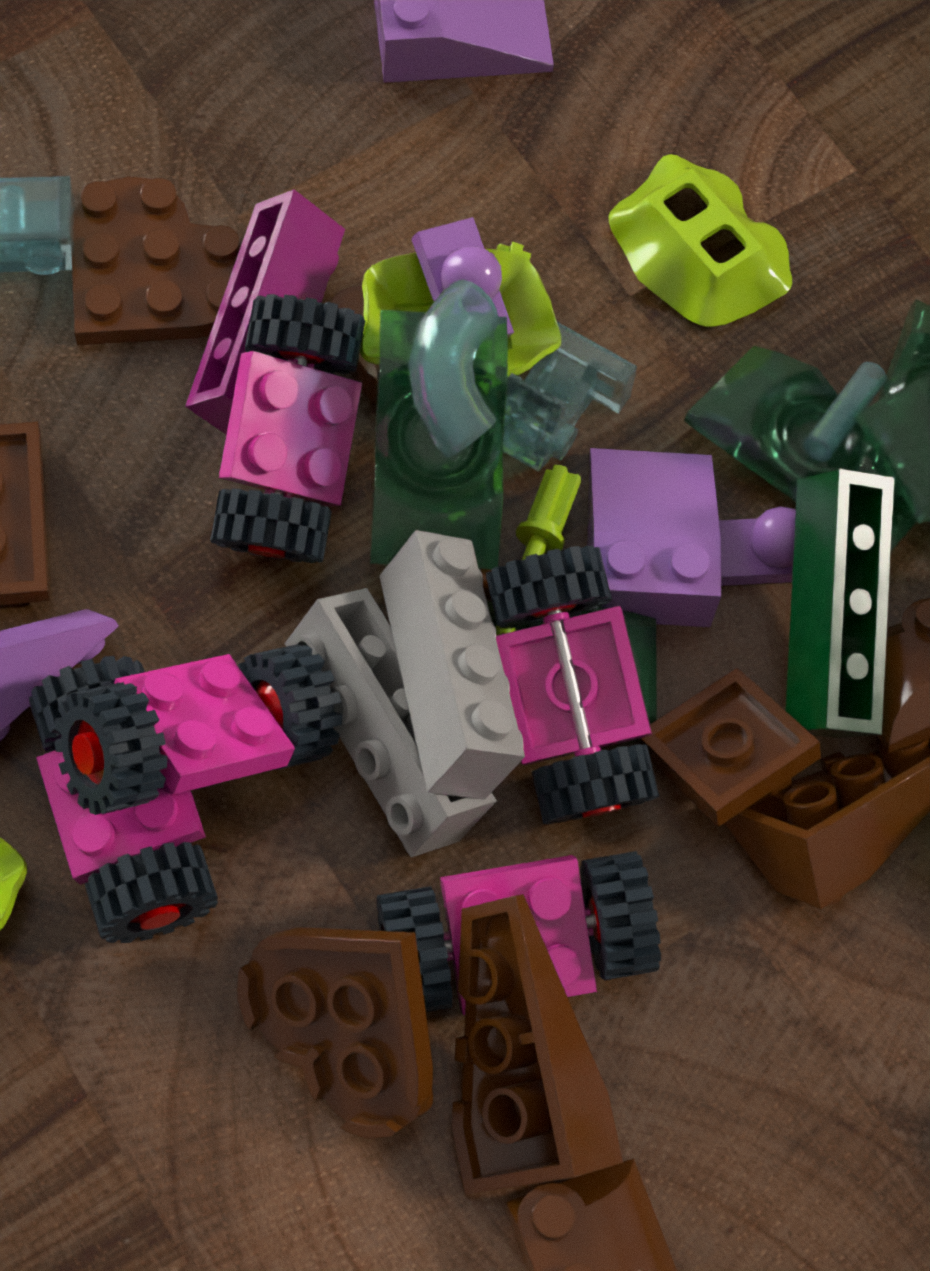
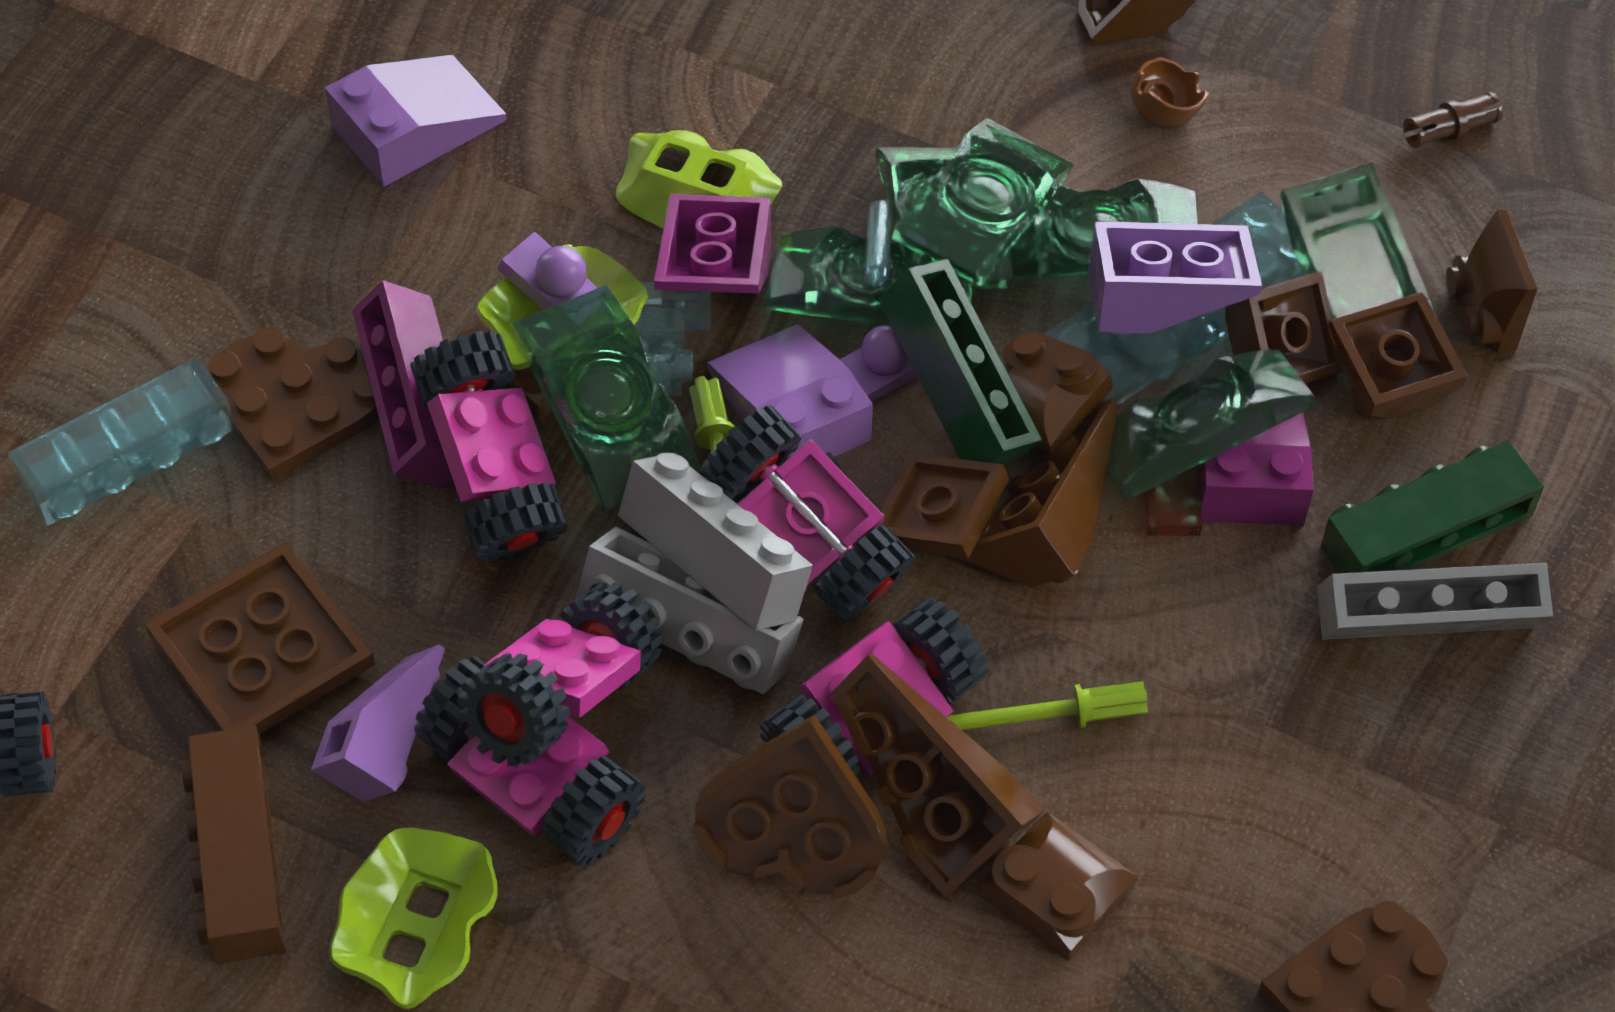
camera: 25 degrees left, 10 degrees down
clear light blue cylinder [408,279,499,458] -> none
none -> magenta slope [654,194,771,294]
none -> lime piece [947,681,1148,730]

